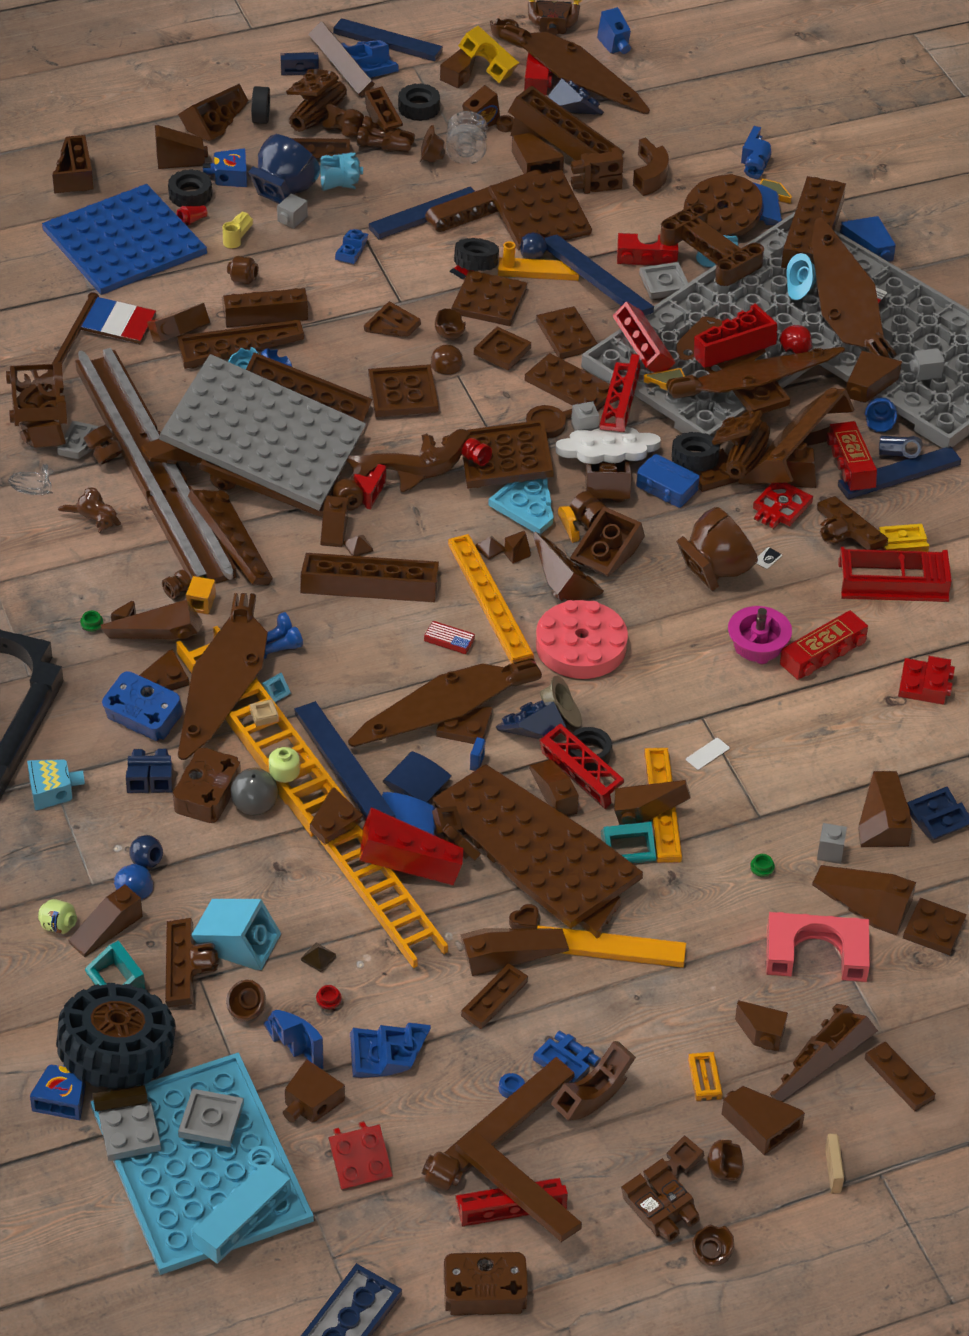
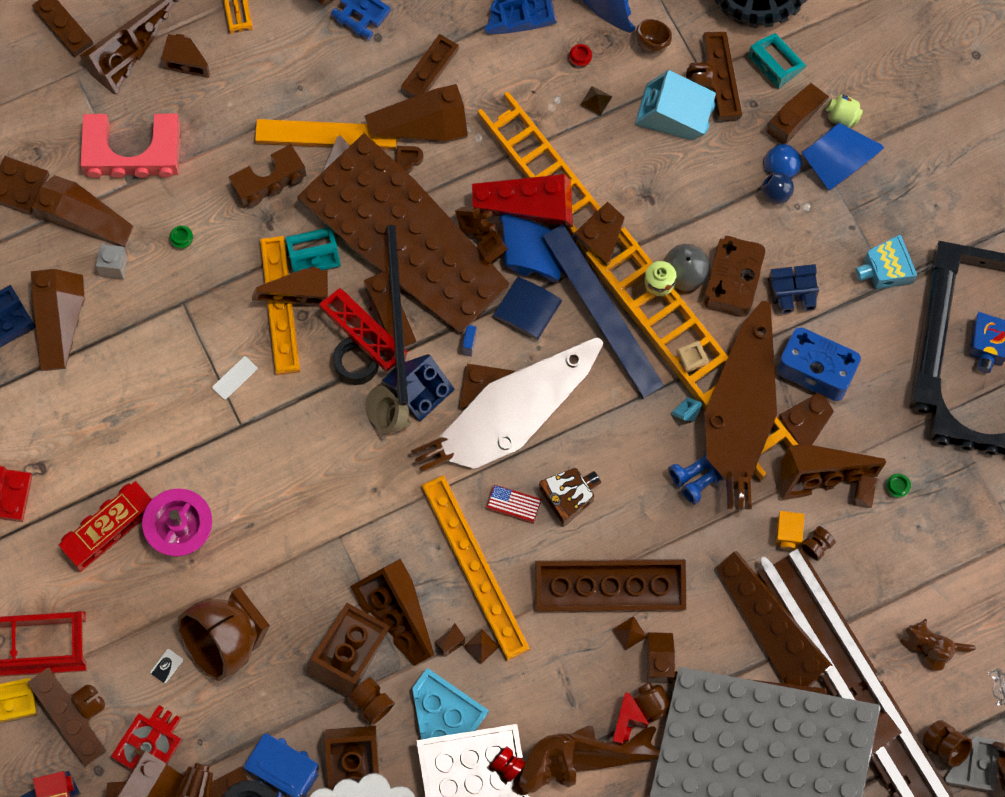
camera: 175 degrees right, 25 degrees up
coral piece [536,600,628,679] -> none
light orange tile [557,506,580,543] -> none
none -> reddish brown arch [229,144,306,208]
none -> black piece [386,225,408,406]
none -> torso [539,468,601,527]
none -> blue slope [802,123,884,190]

